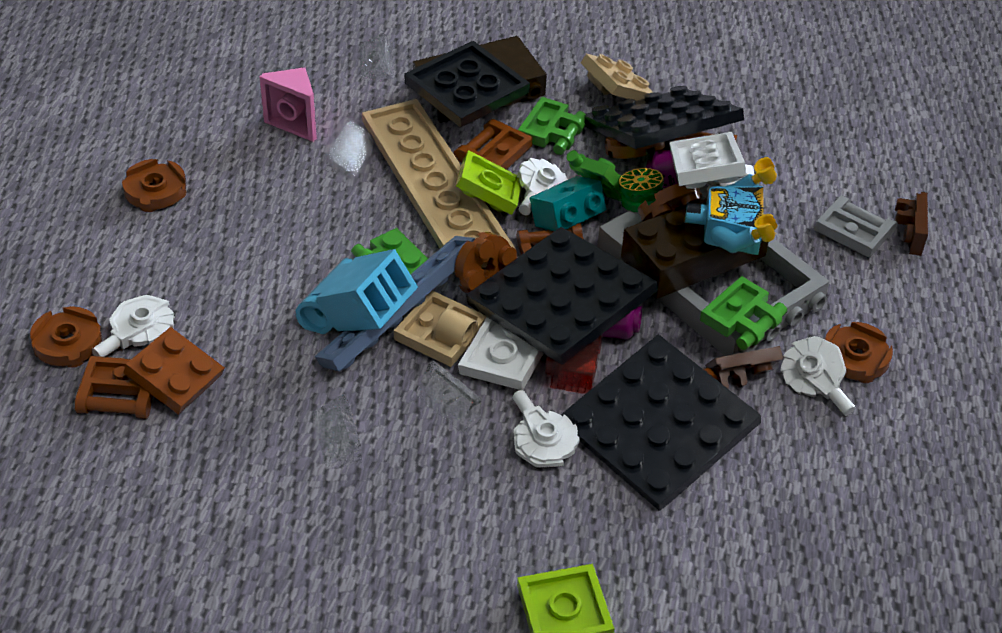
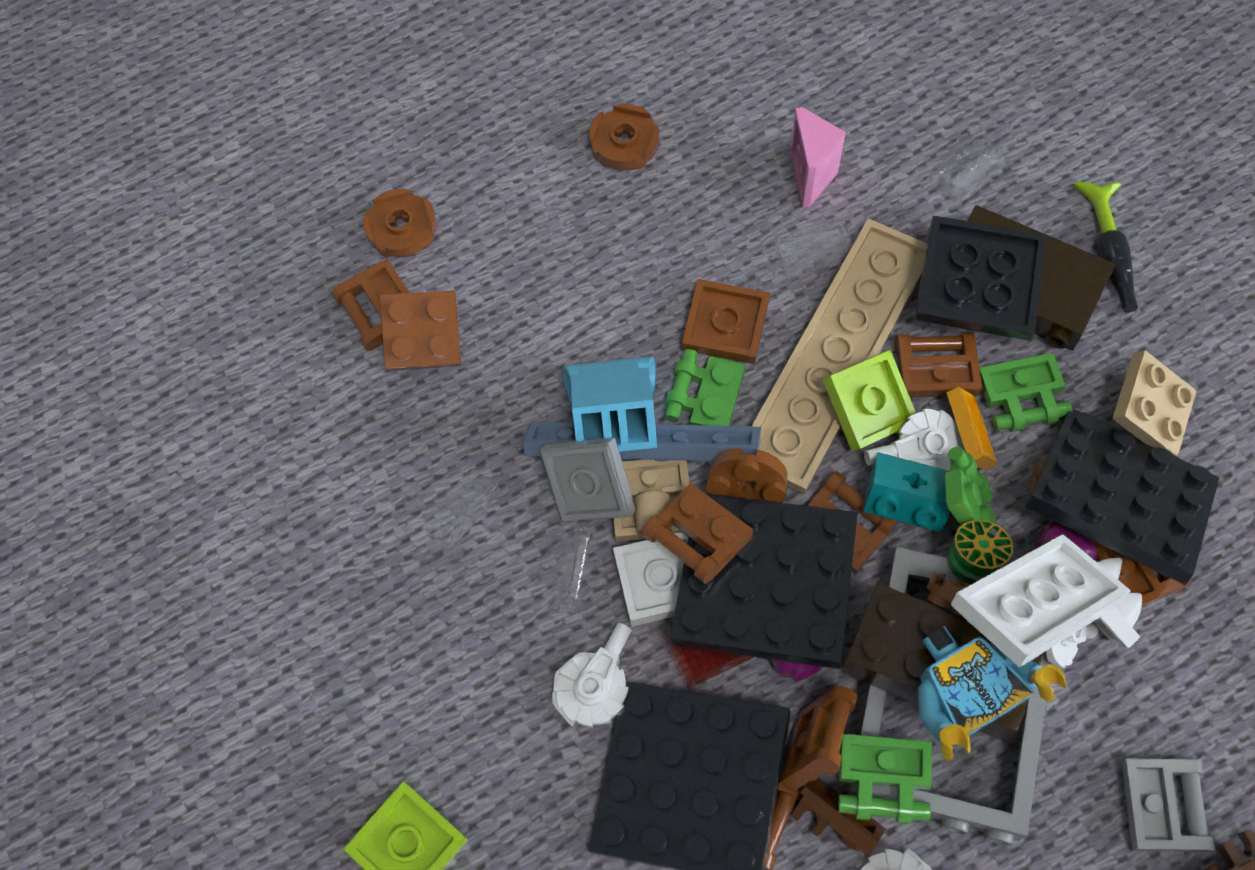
camera: 60 degrees right, 20 degrees up
white piece [92,295,175,357] -> none
none -> light grey tile [540,437,636,522]
none -> dark orange plate [641,483,753,584]
none -> dark orange plate [682,279,770,364]
none -> dark orange plate [779,686,857,791]
none -> light orange tile [946,387,997,470]
none -> black piece [1073,181,1138,313]

